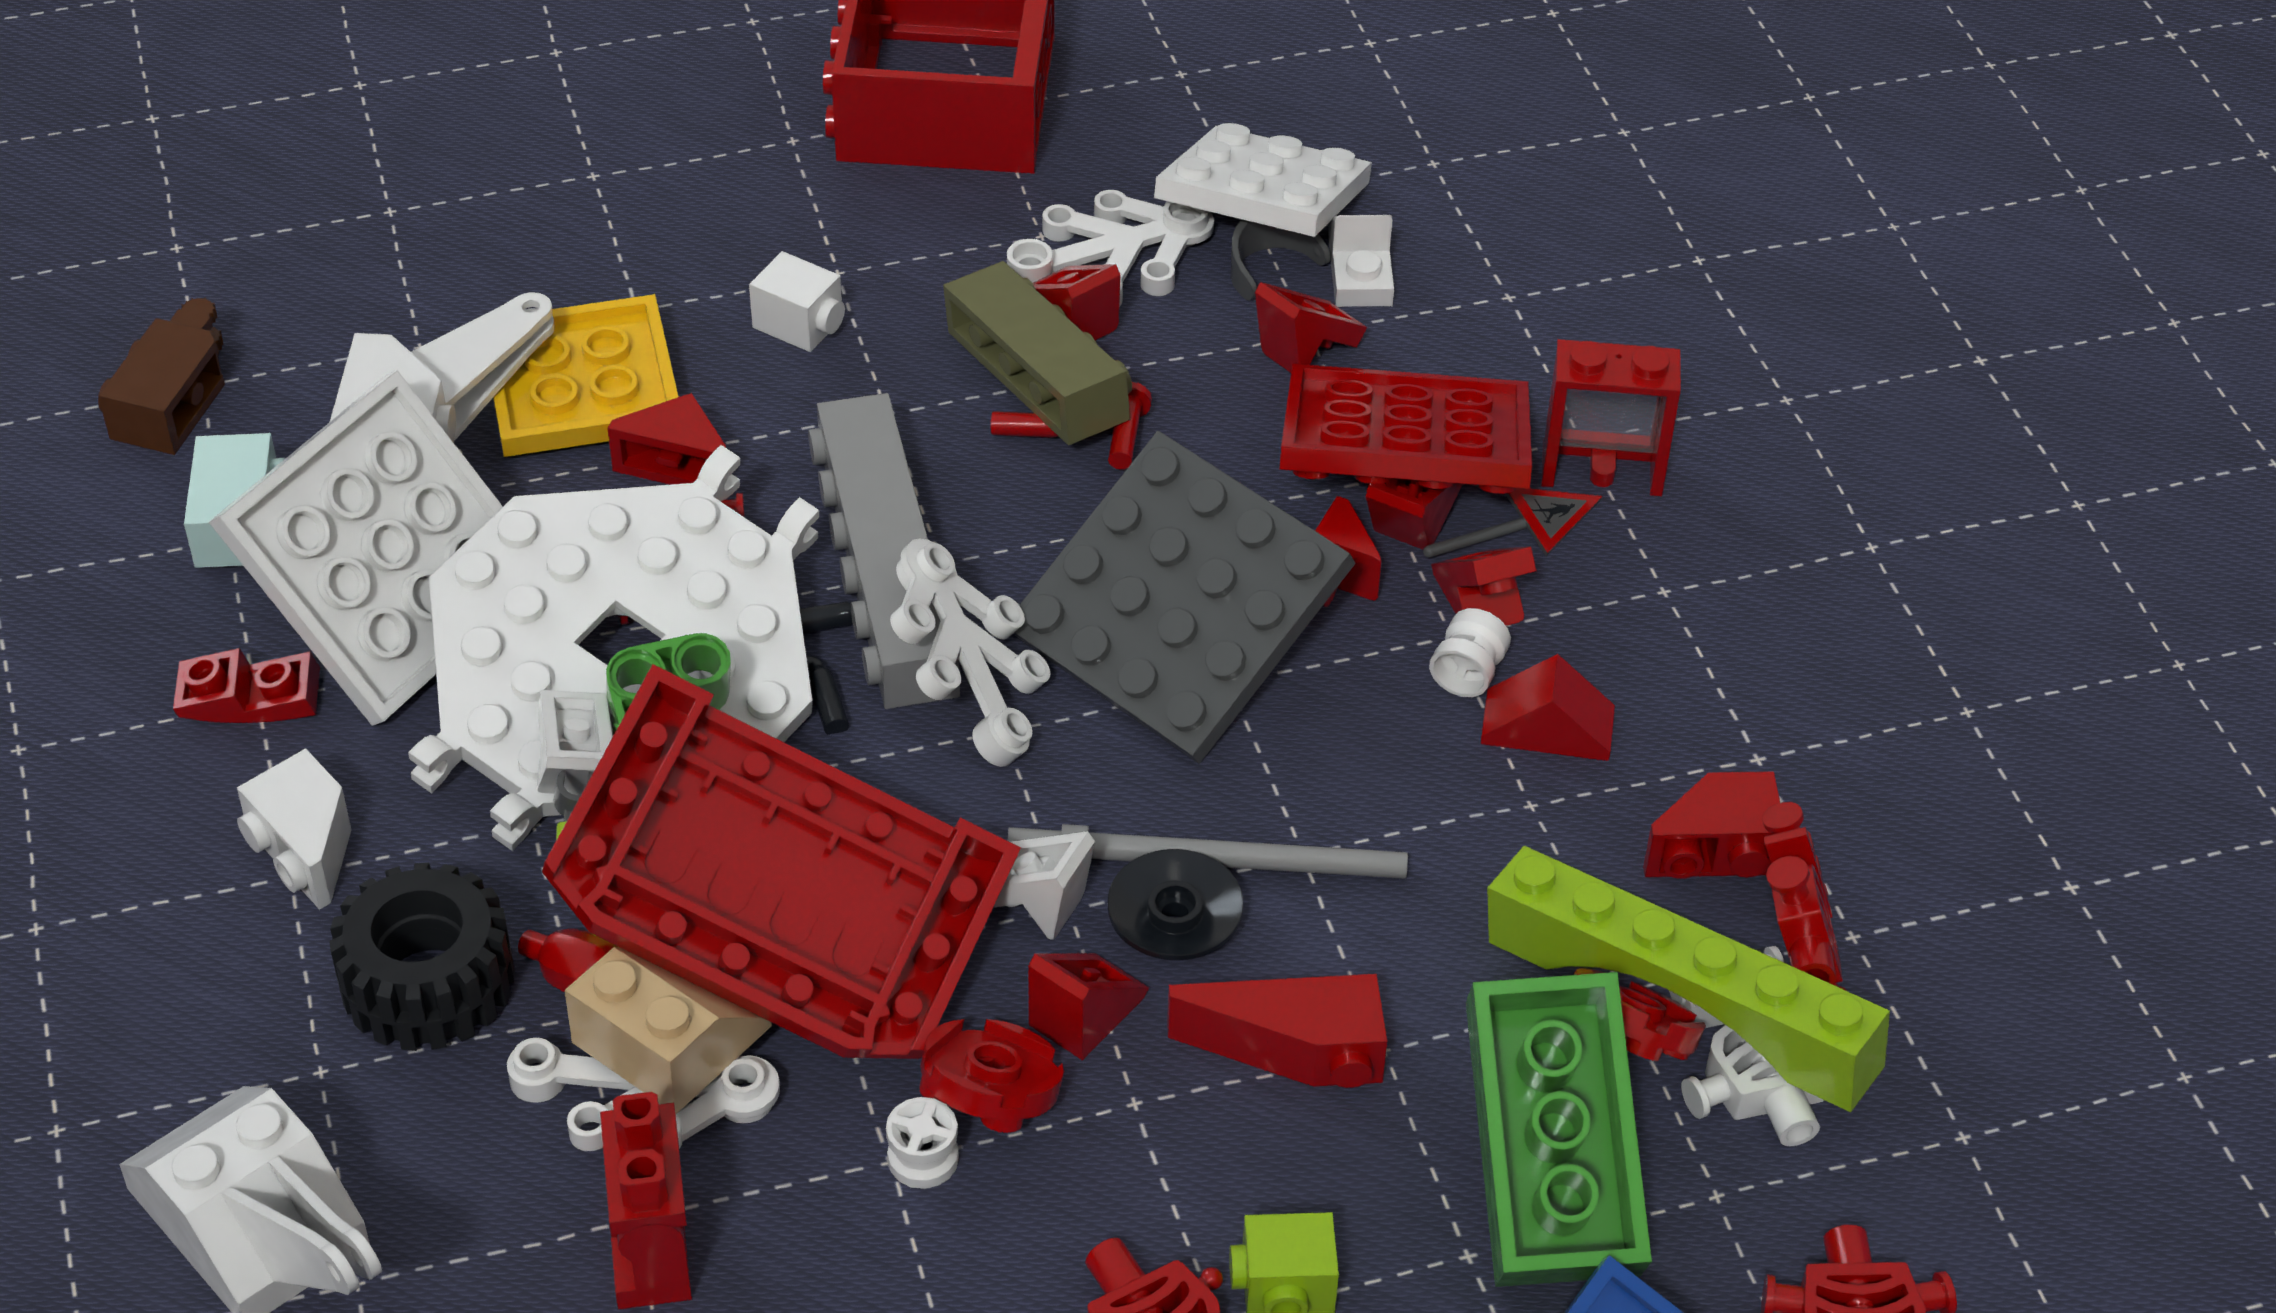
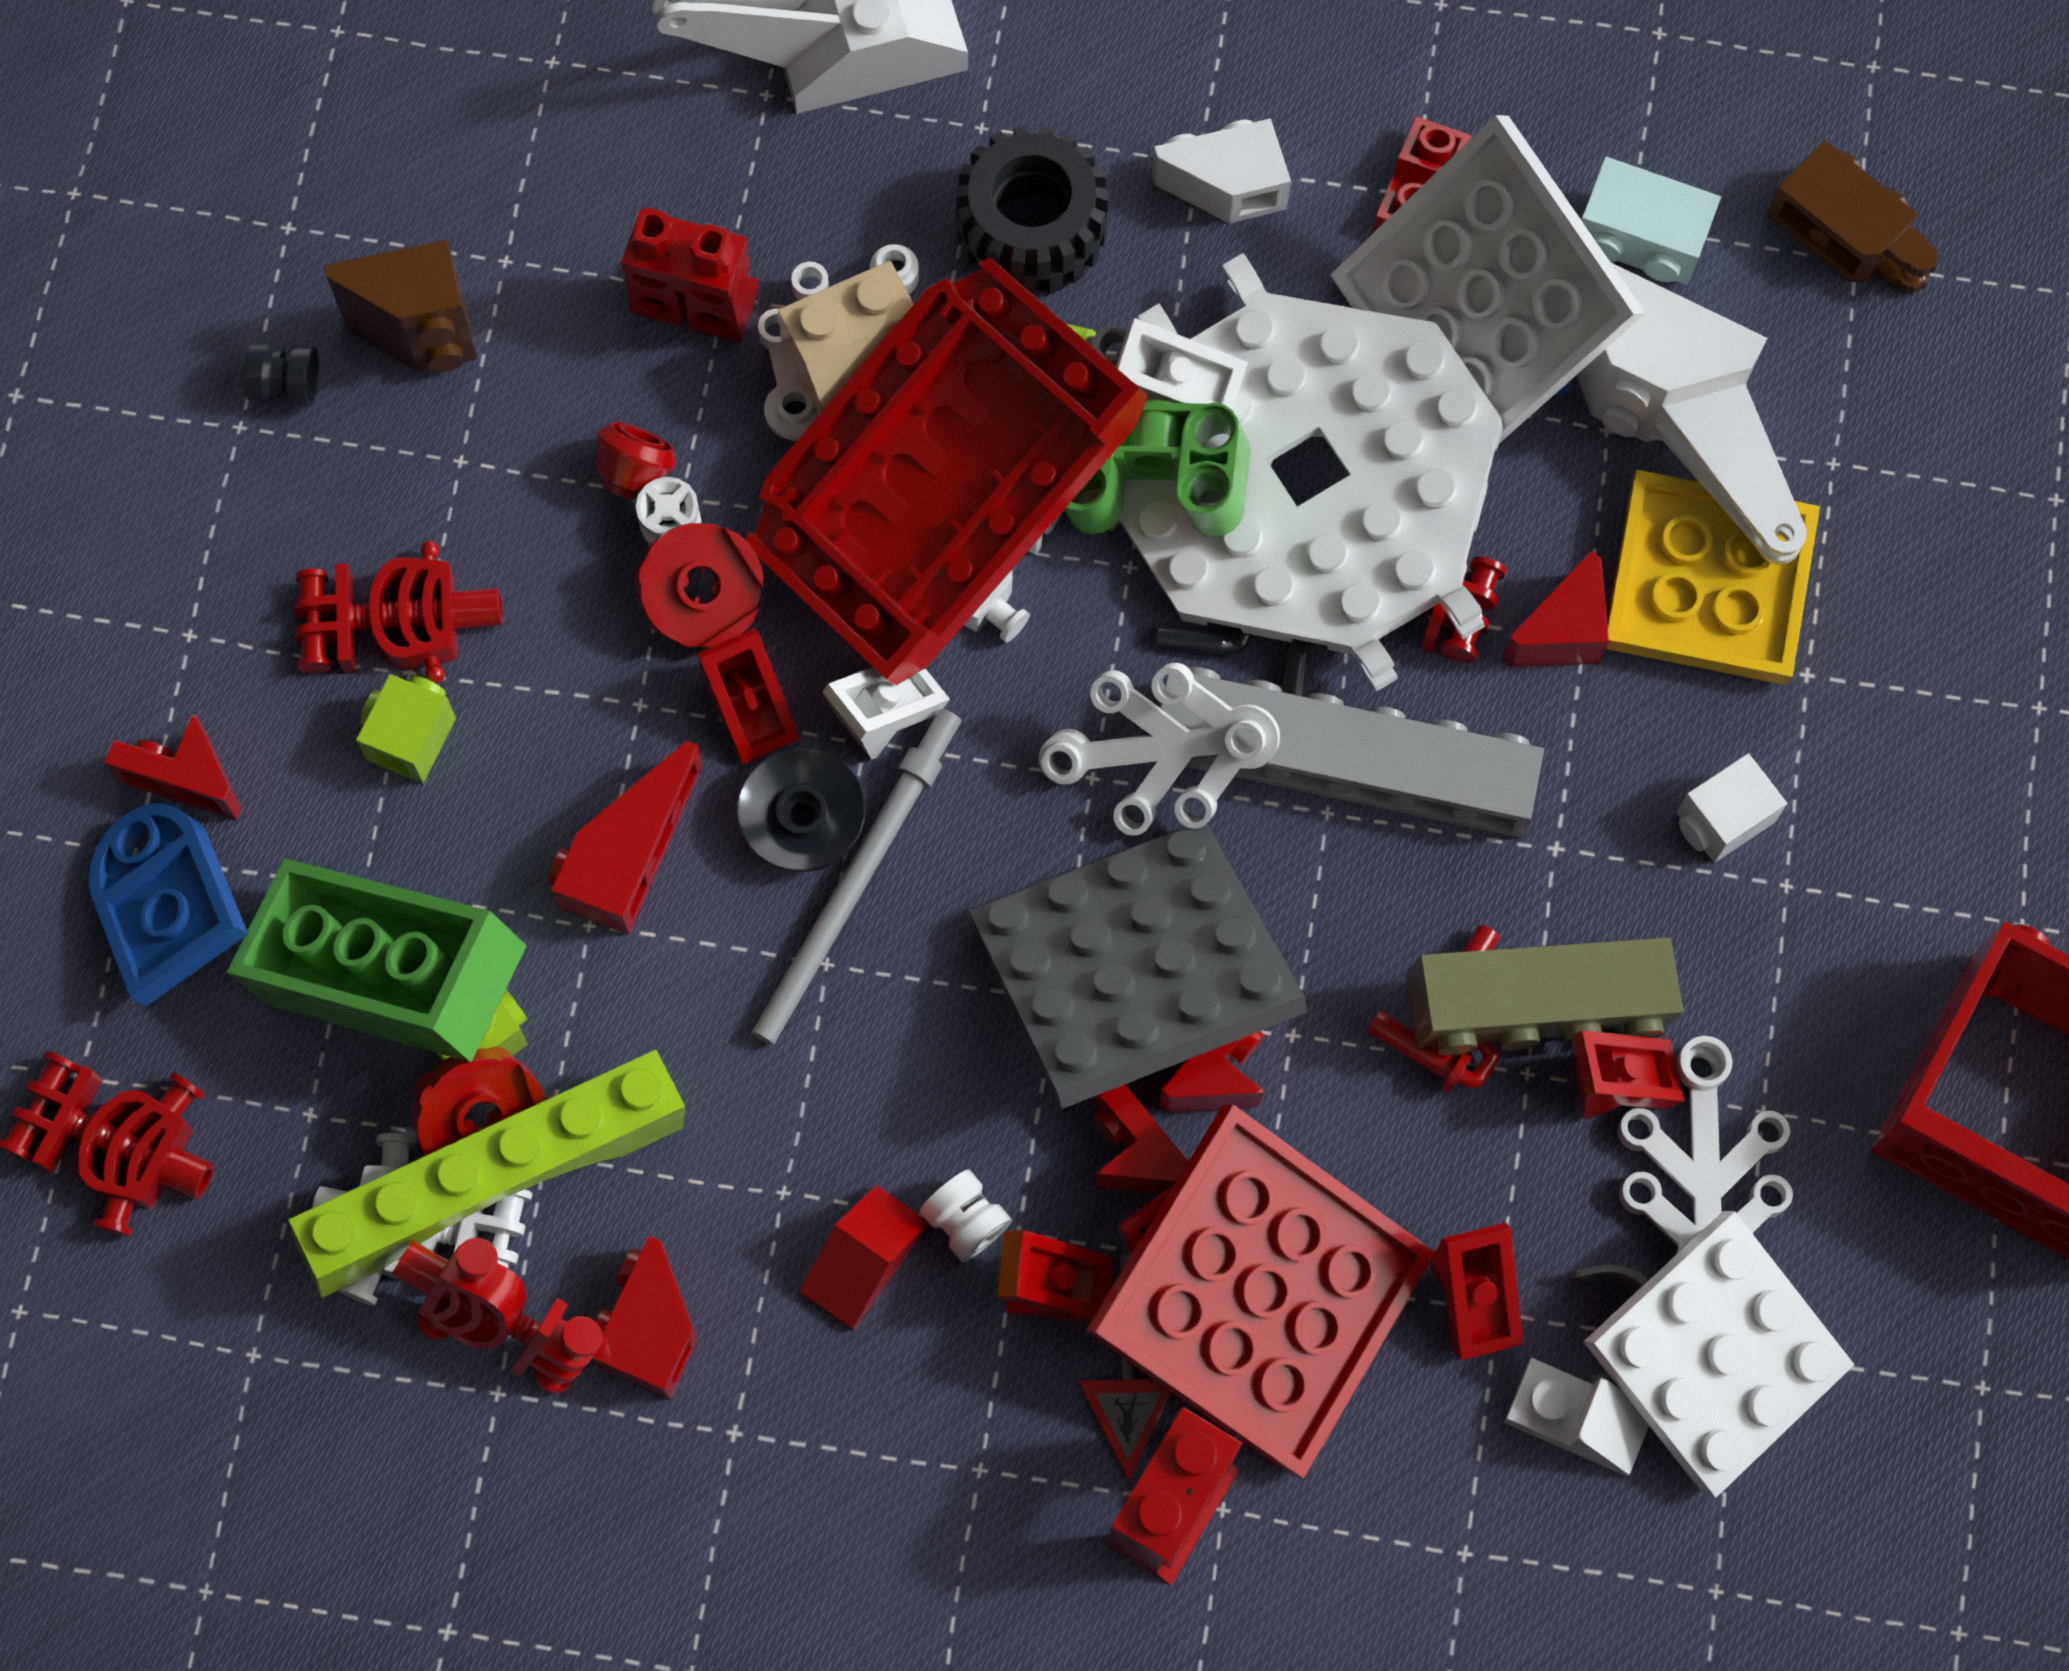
camera: 115 degrees right, 25 degrees up
none -> red cone [596,422,677,499]

